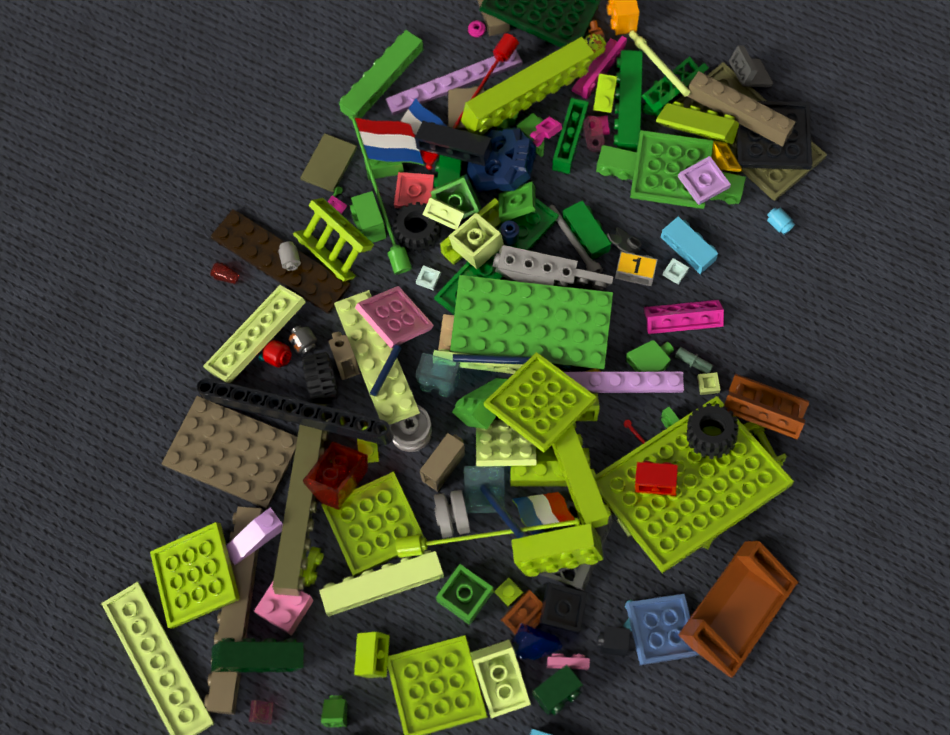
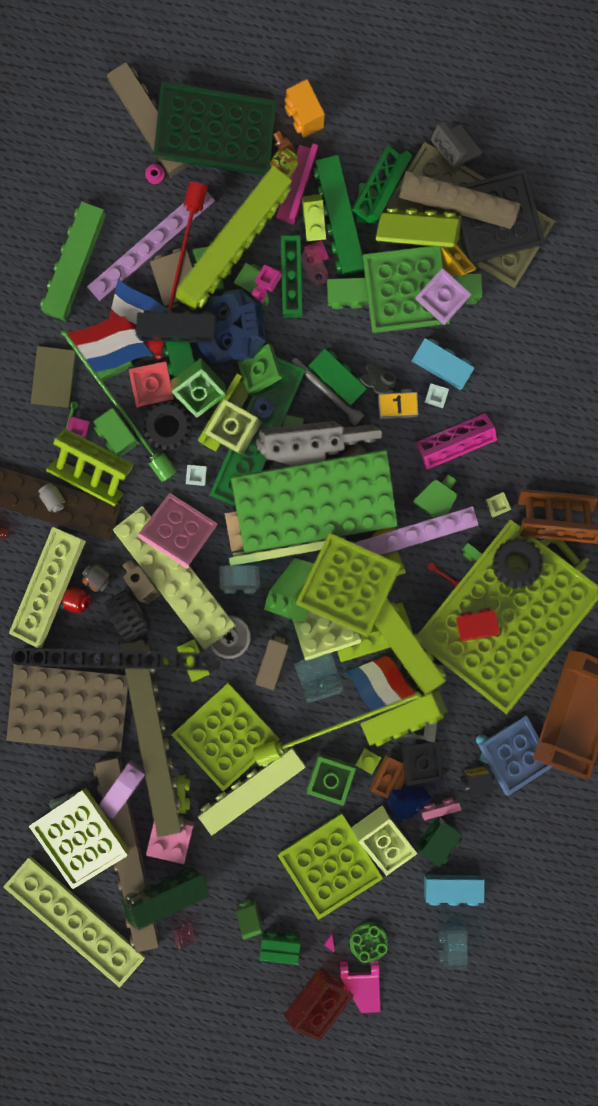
camera: 15 degrees left, 20 degrees up
clear red slope [303,442,368,510] -> none
lime brick [354,632,390,678] -> none
dark blue bar [370,345,402,397] -> none
yellowish green plate [423,197,465,230] -> none
light grey wheel [434,489,470,538] -> none
dark blue bar [453,354,531,365] -> none
dark blue bar [480,485,524,538] -> none
yellowish green bar [629,30,690,96] -> none
sand green axle [675,347,713,374] -> none
medium azure brick [767,207,795,235] -> none

